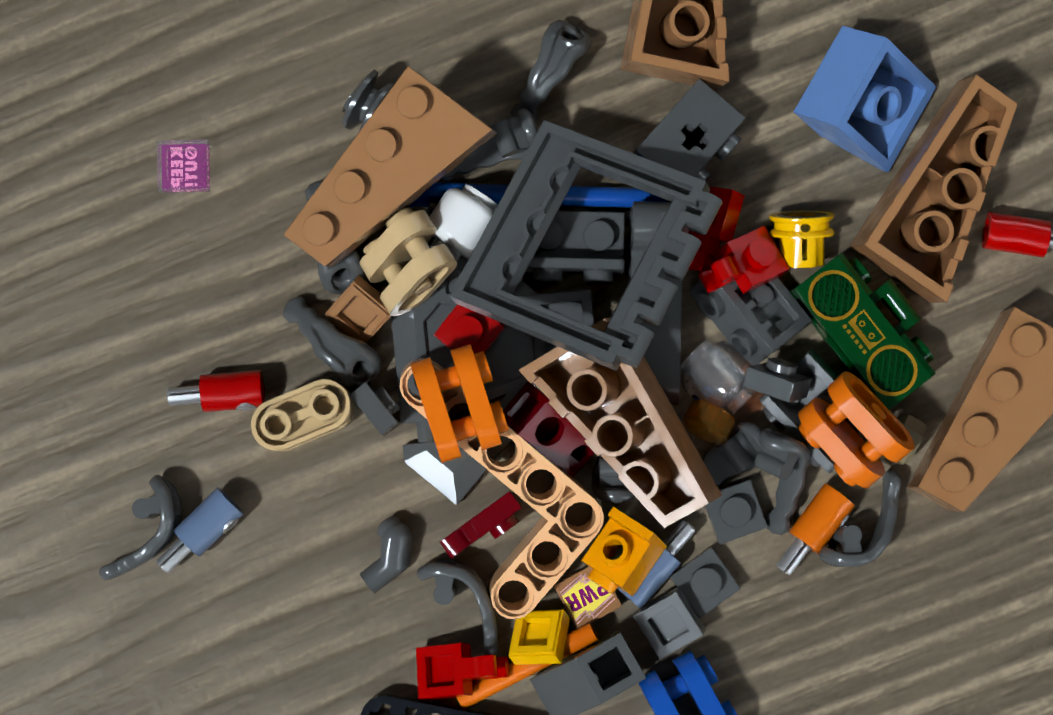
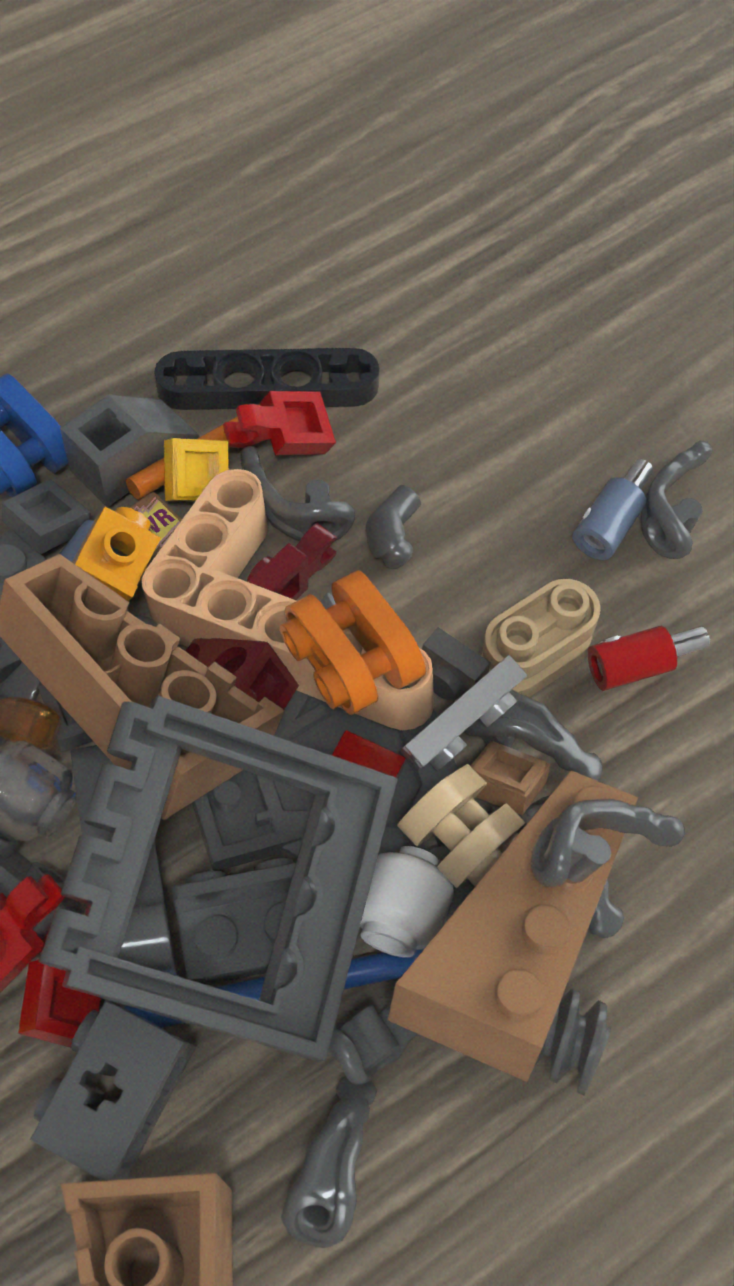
camera: 165 degrees right, 25 degrees down
none -> light grey plate [398,655,528,772]
none -> dark grey piece [530,799,685,887]

